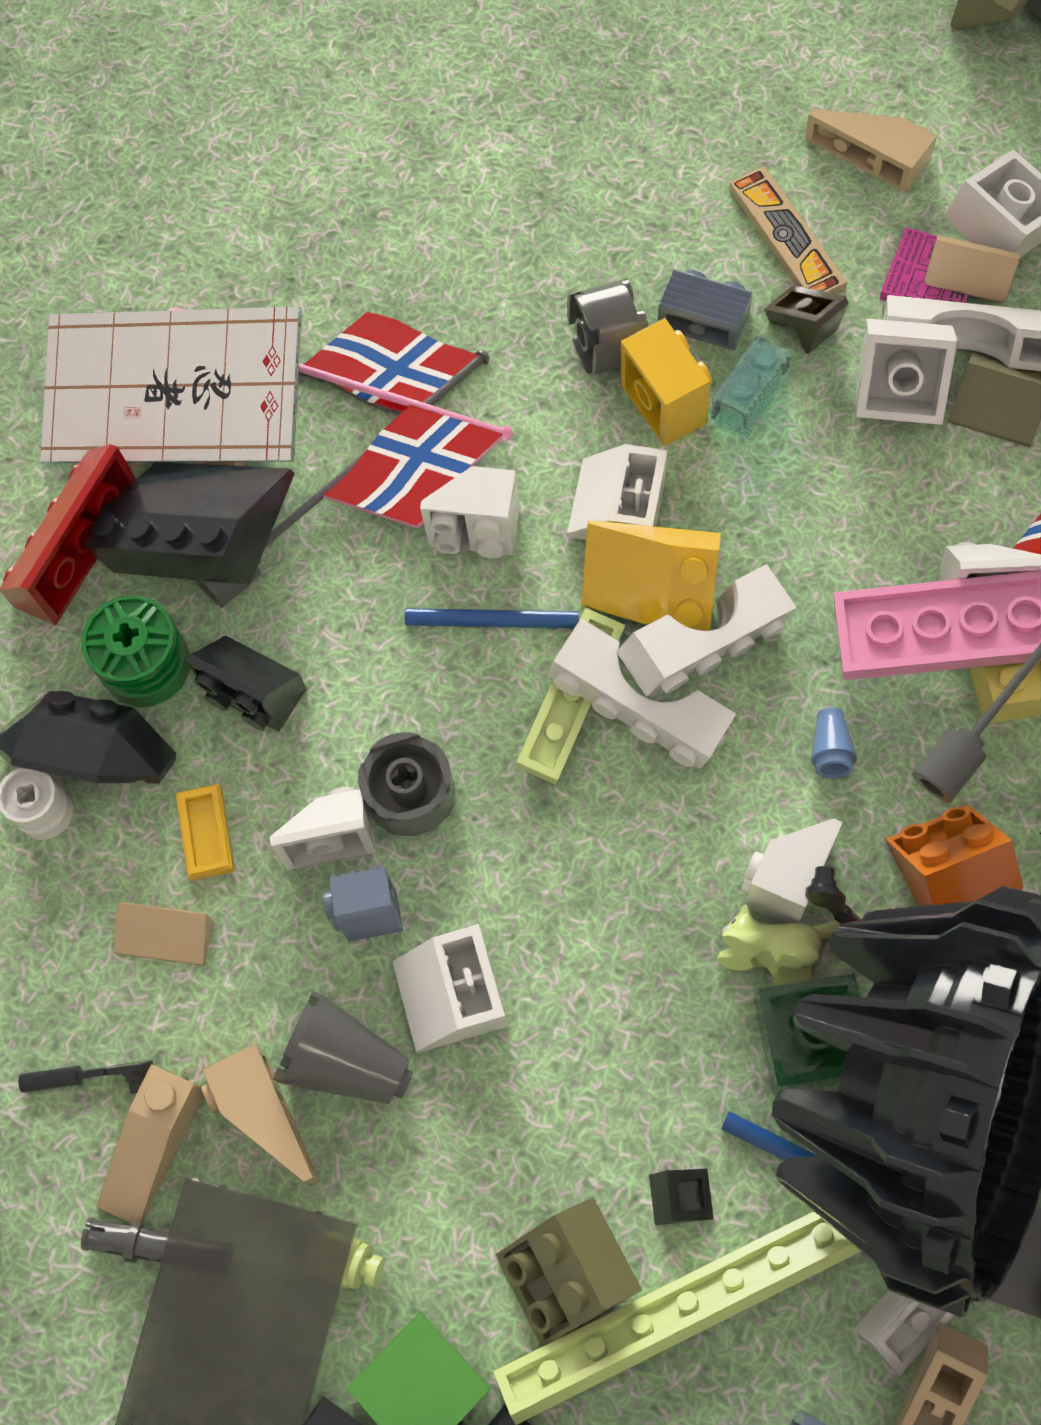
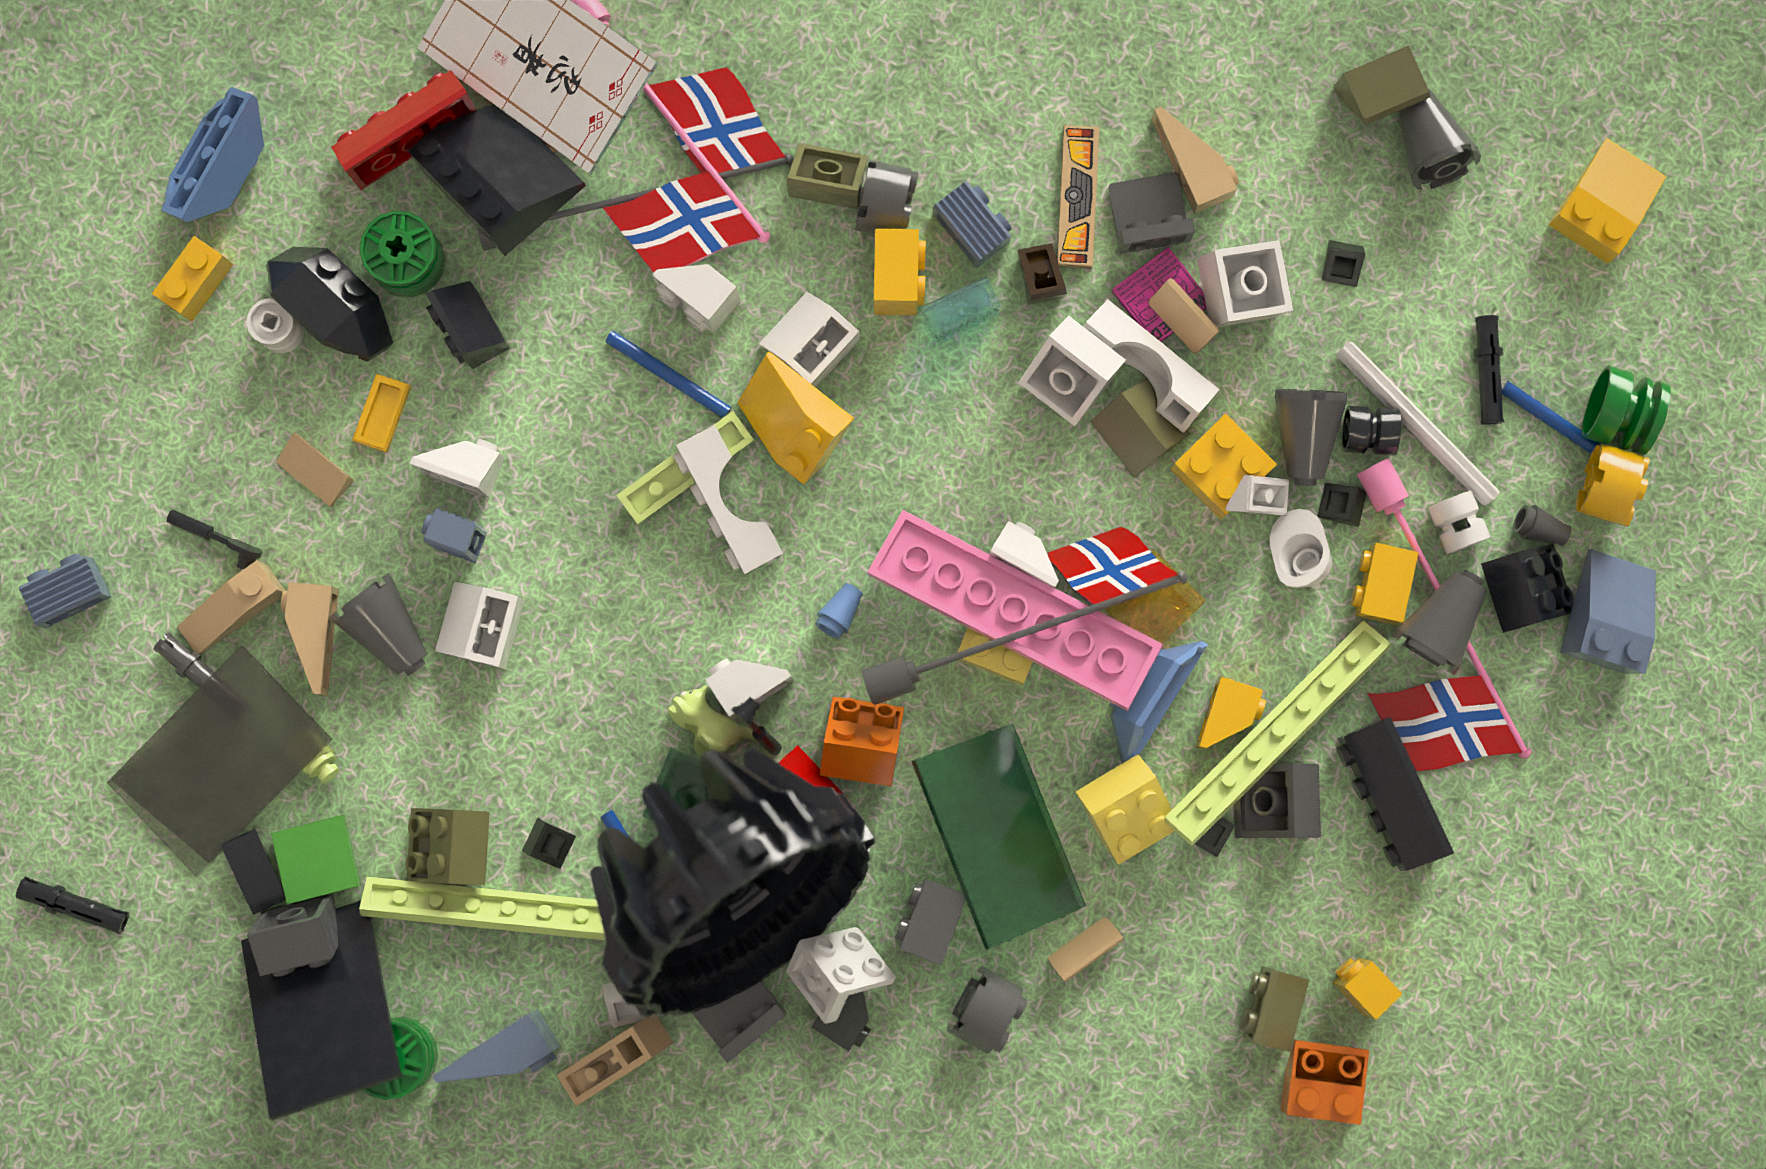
camera: 25 degrees right, 15 degrees up
dark grey brick [358,732,455,836] -> none
white arch [617,564,797,697] -> none
none -> olive slope [787,143,868,209]
none -> dark grey bracket [1108,172,1195,254]

